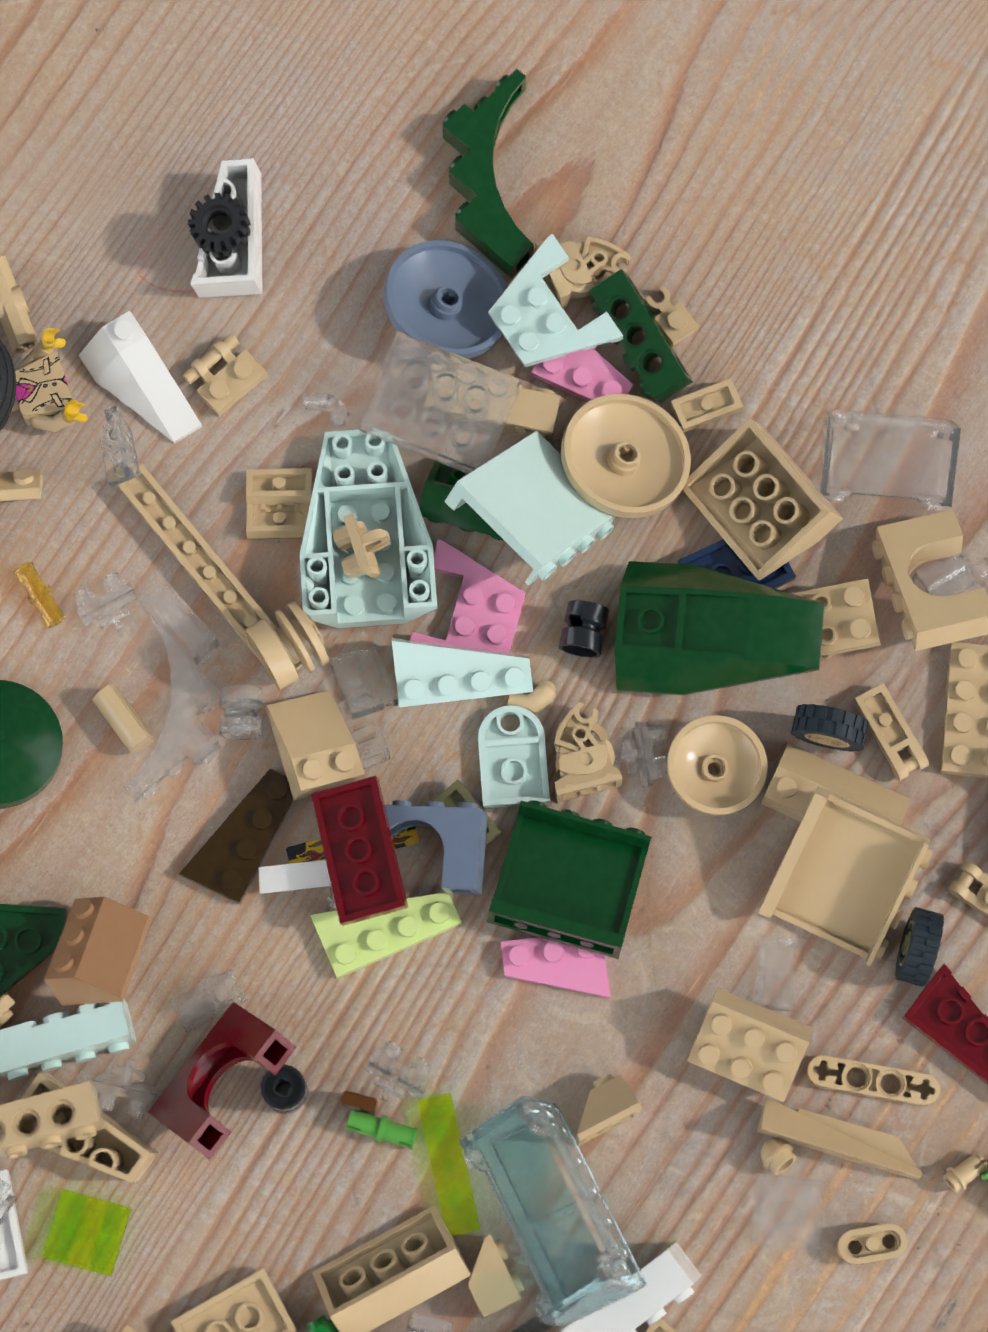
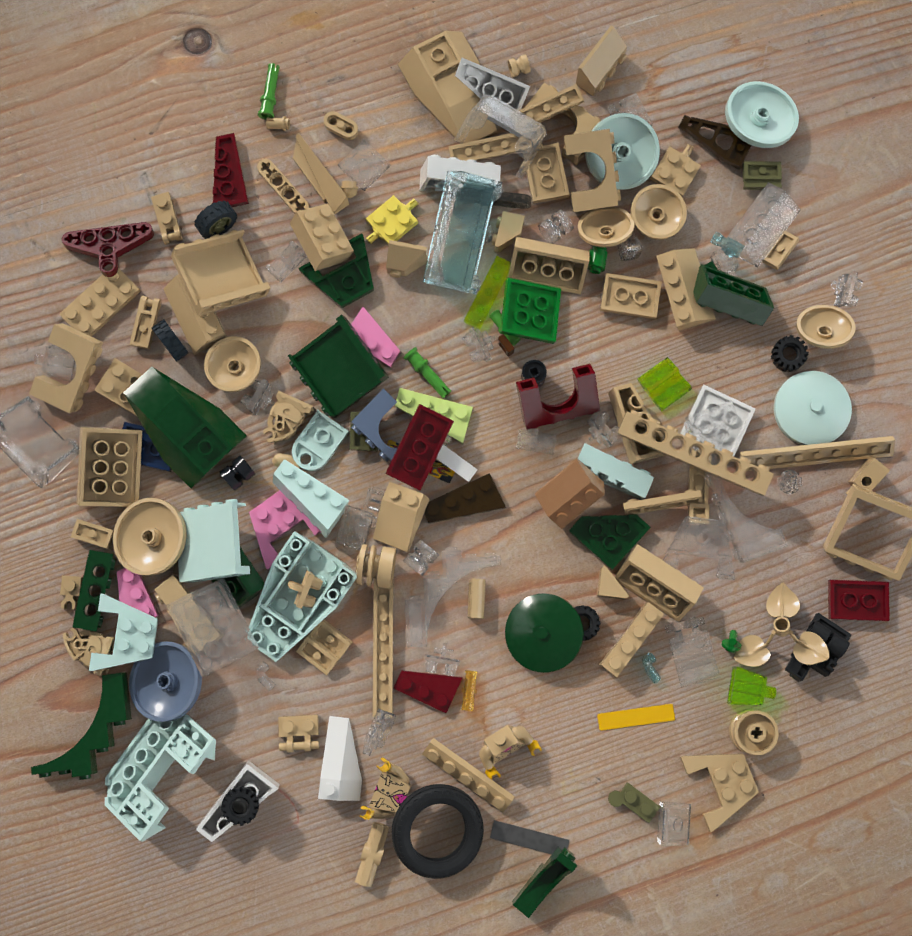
camera: 135 degrees left, 5 degrees up
none -> light aqua slope [105,714,216,842]
none -> dark green wing [299,233,374,308]
none -> light yellow plate [366,195,418,245]
none -> dark red wing [393,670,463,713]
none -> bright green pin [403,347,451,399]
none -> green plate [500,278,561,344]

